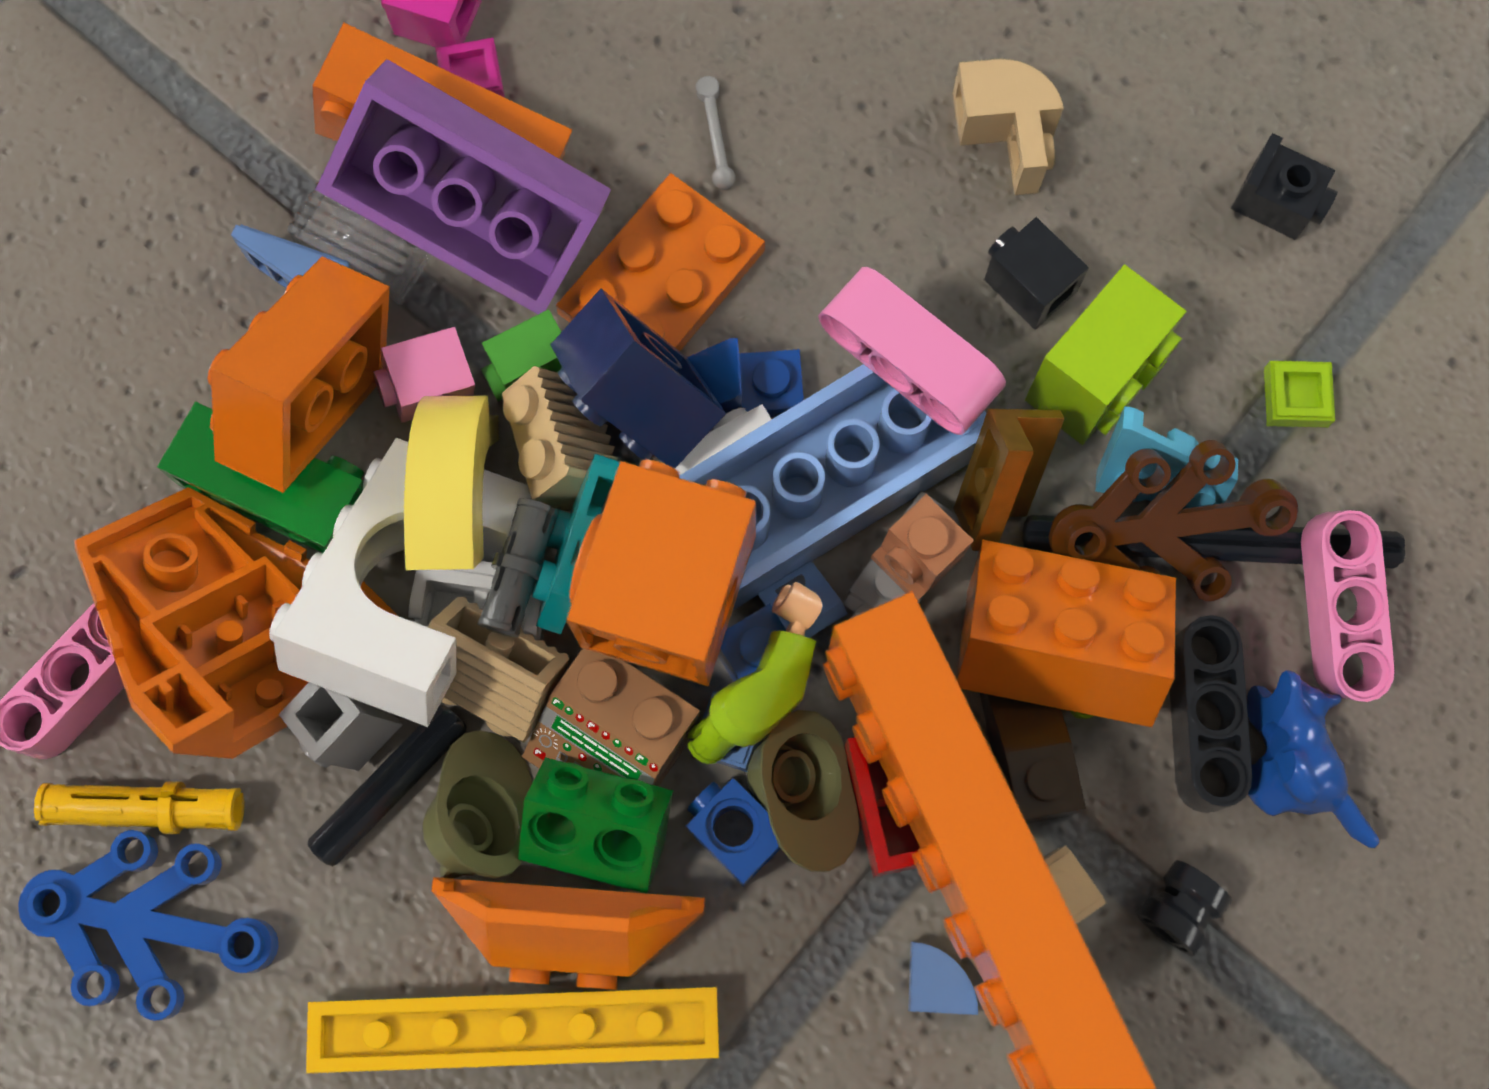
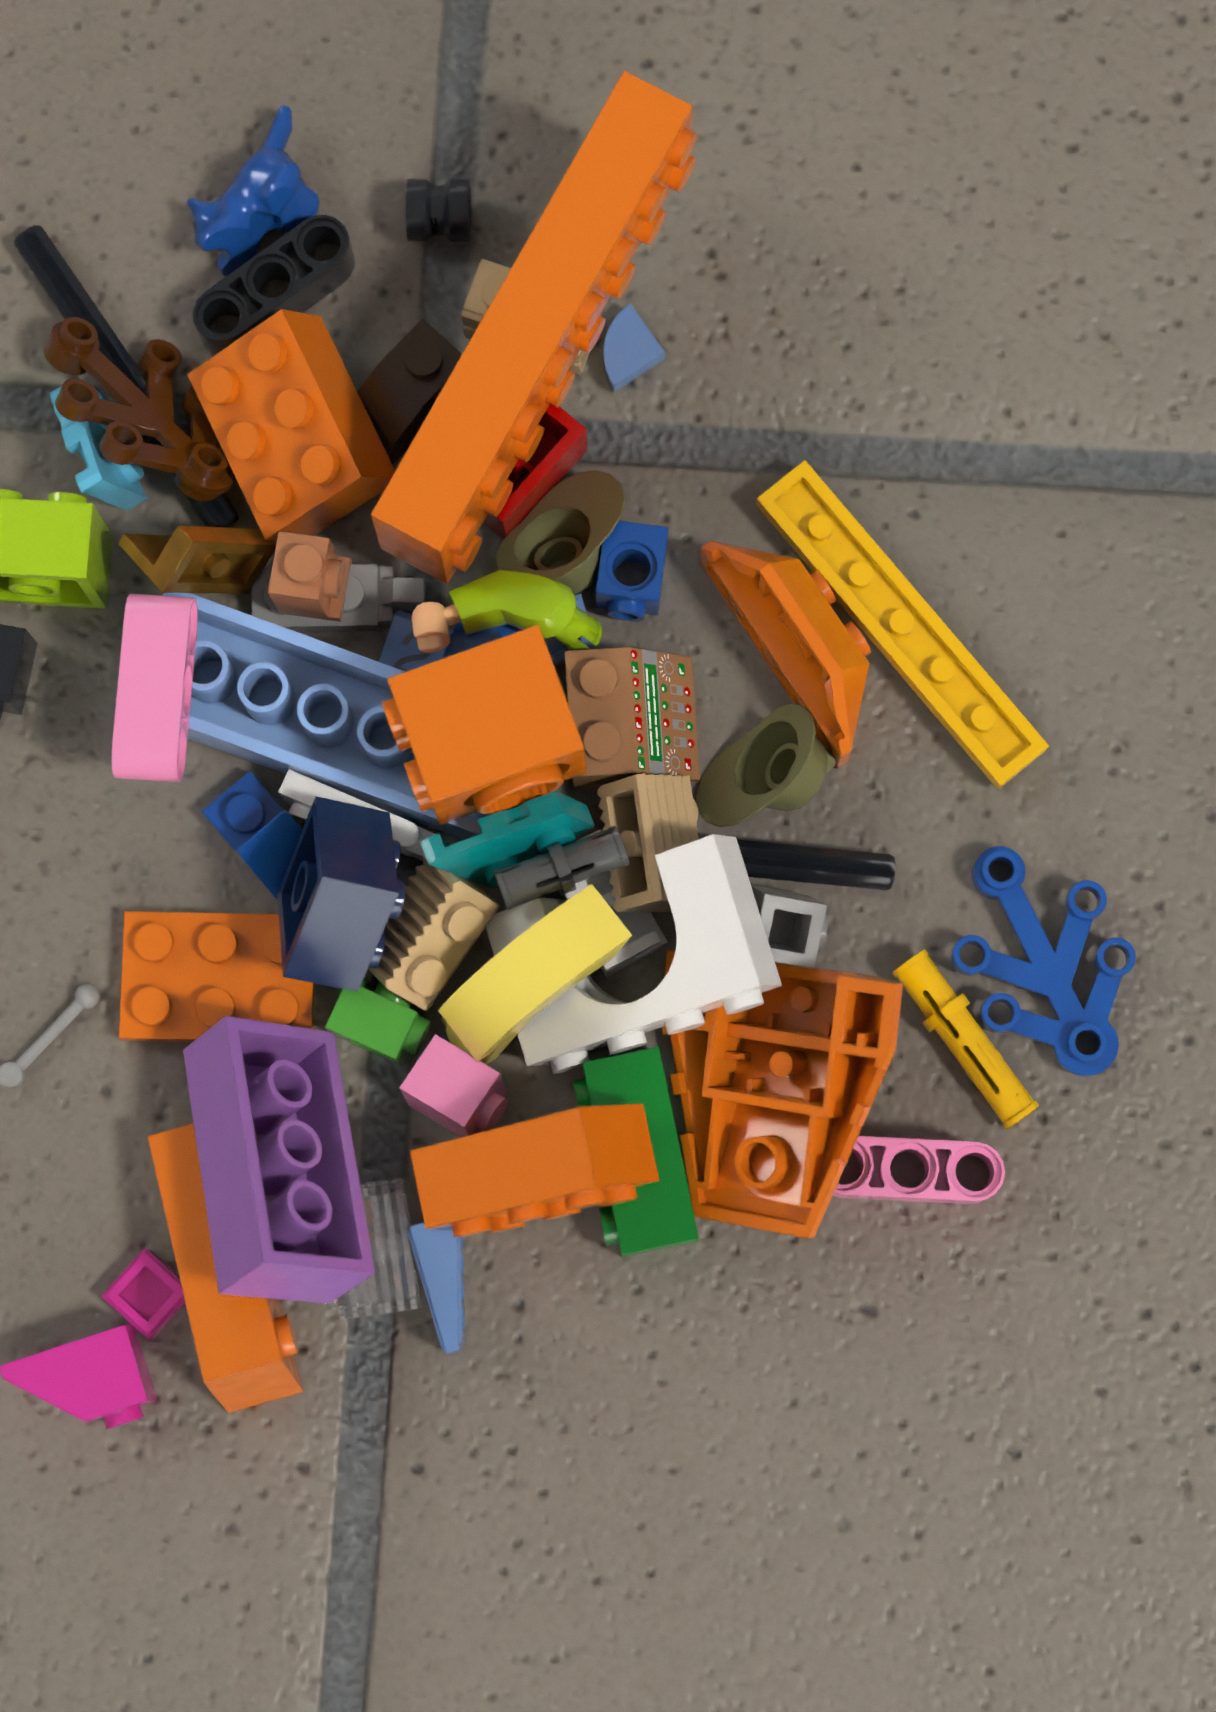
camera: 125 degrees left, 5 degrees up
green brick [518,757,673,894] -> none
bright pink beam [1301,510,1395,702] -> none

